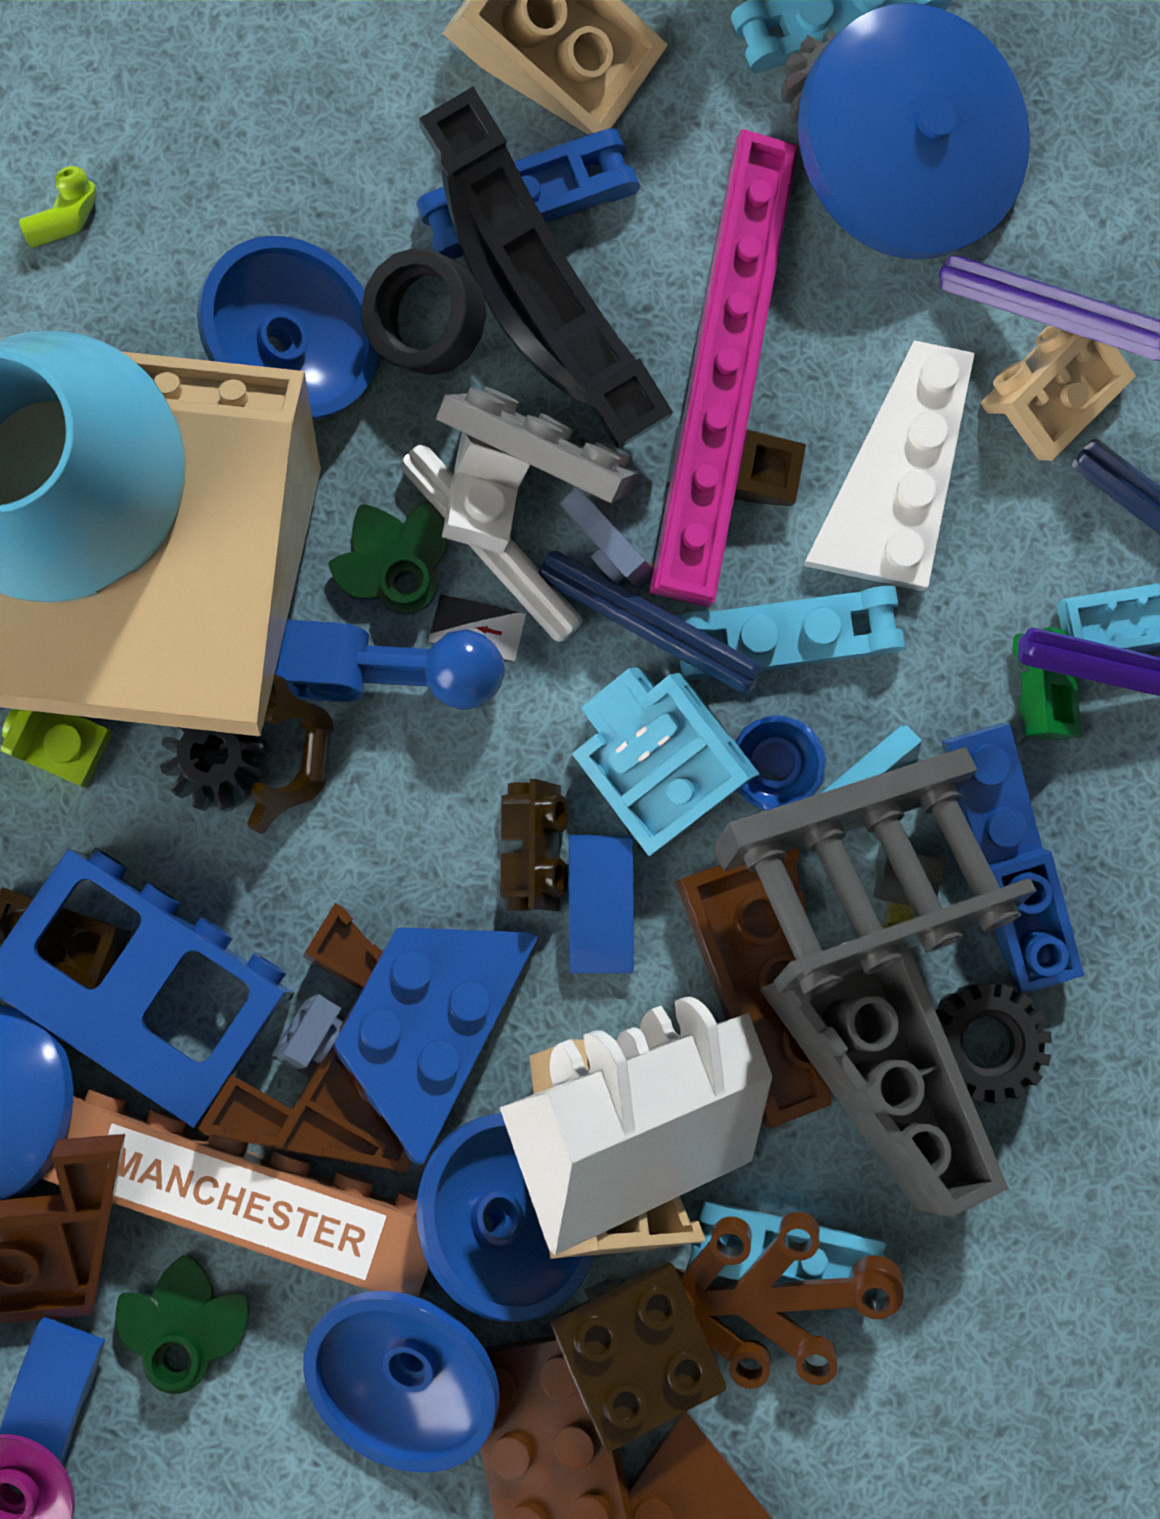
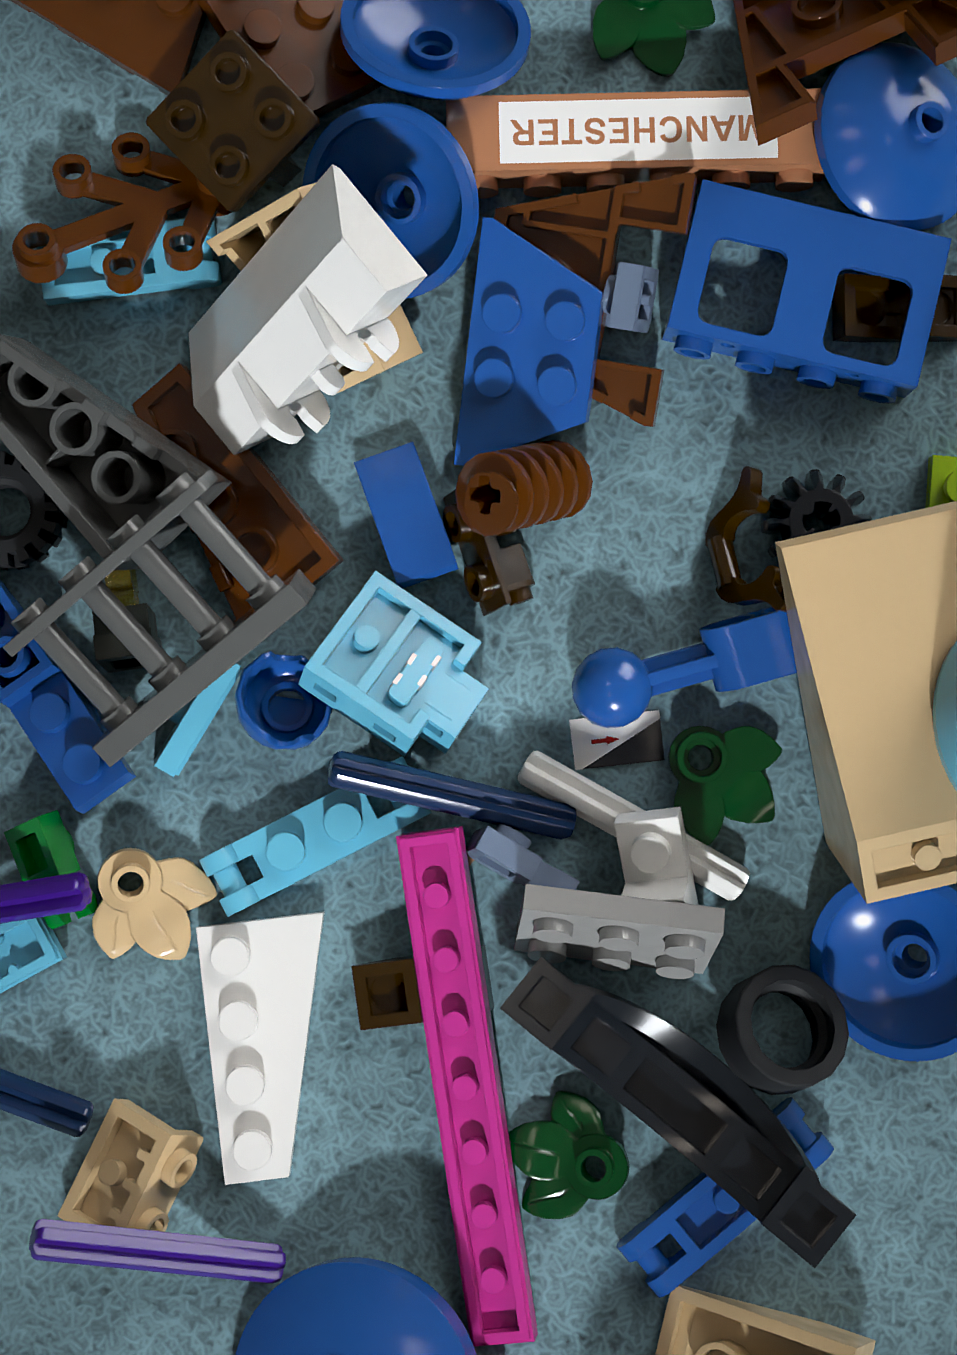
camera: 155 degrees right, 5 degrees up
none -> tan plate [92,848,217,960]
none -> reddish brown piece [455,440,593,537]
none -> dark green plate [508,1090,630,1219]

